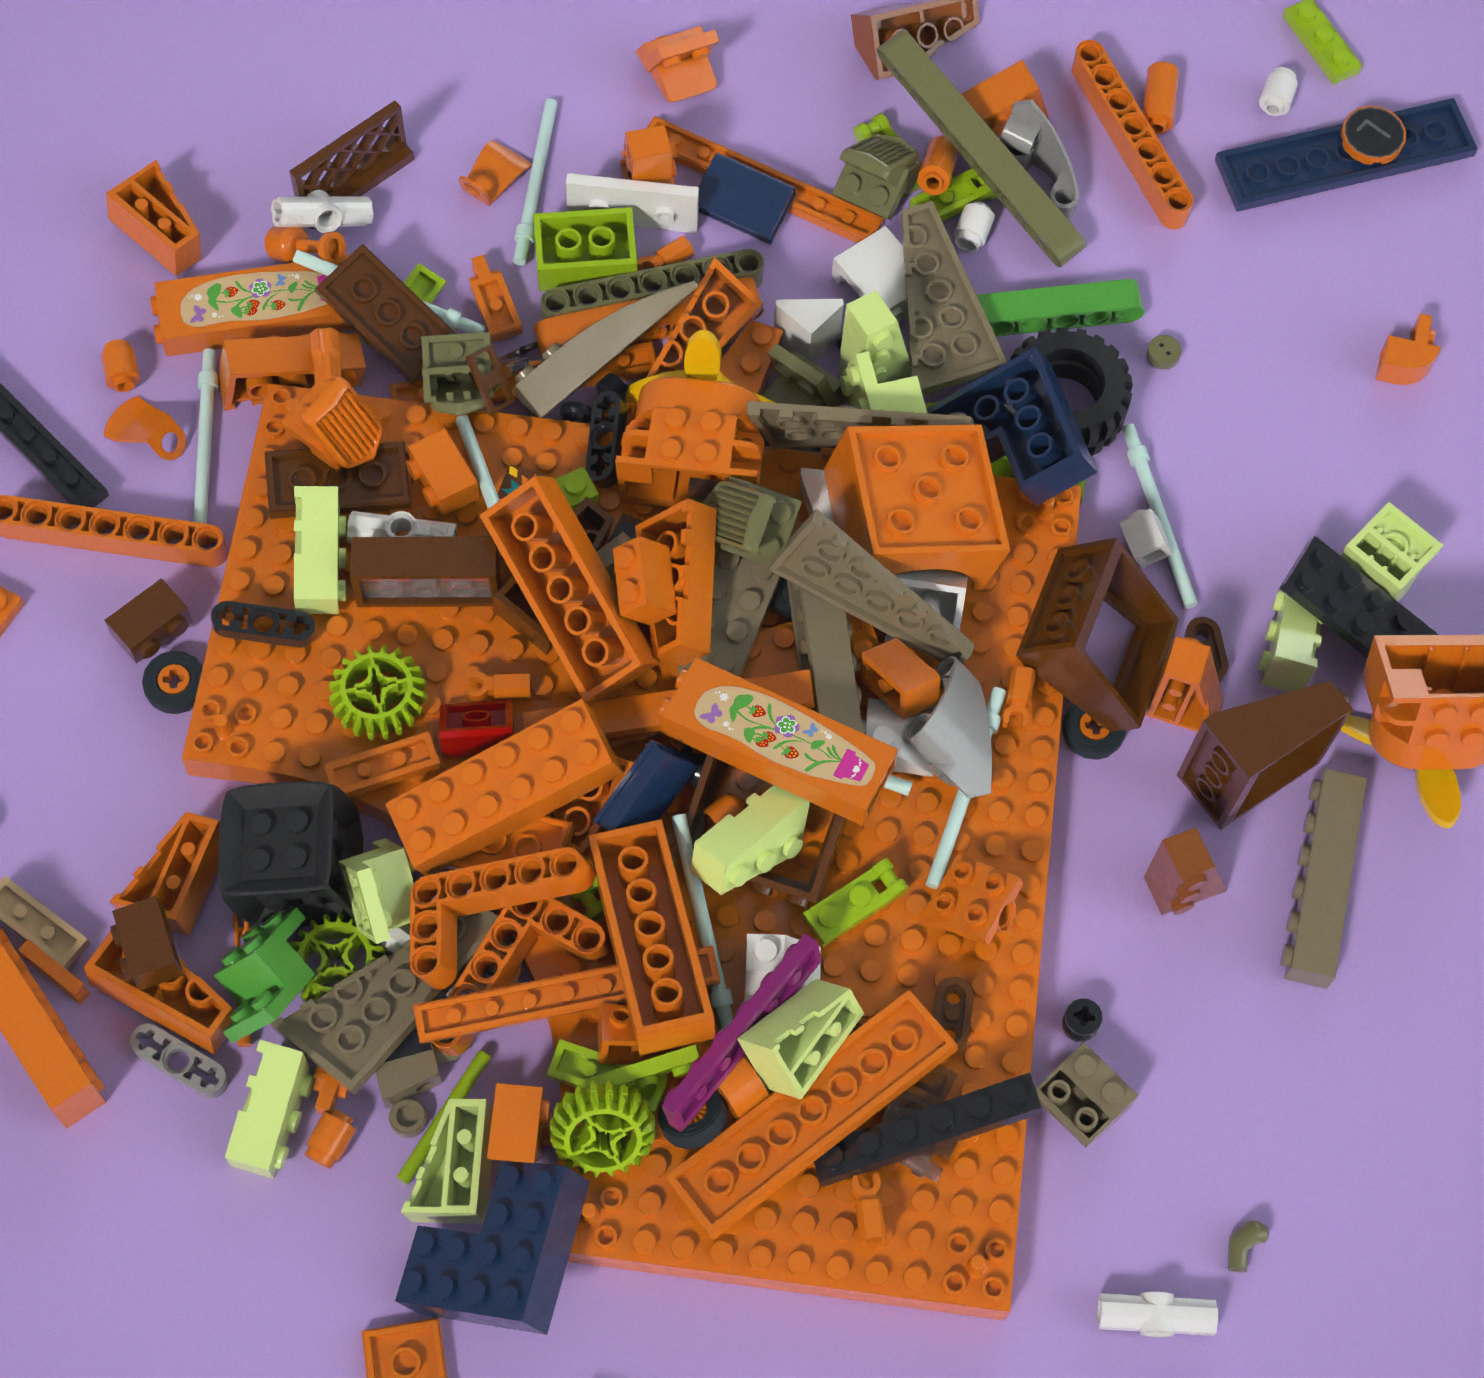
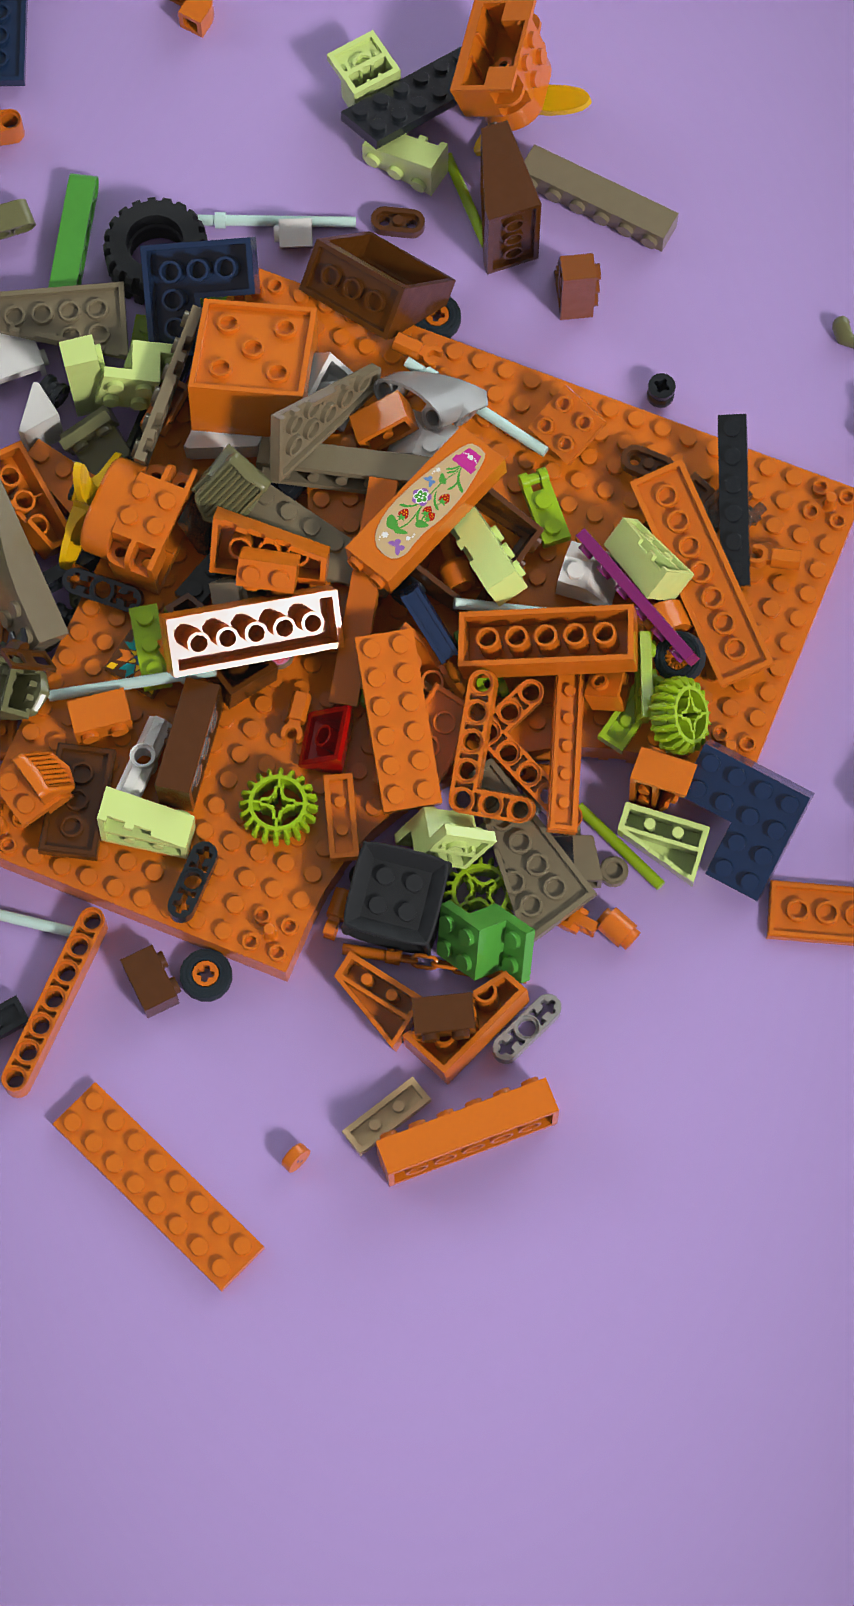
camera: 70 degrees left, 5 degrees up
orange tile [18,939,90,1005] -> none
yellowish green wedge [225,1039,314,1179] -> none
dark tan slope [1036,1042,1139,1148] -> none
orange wedge [1146,636,1224,732] -> none
olive tile [1147,335,1182,369] -> none

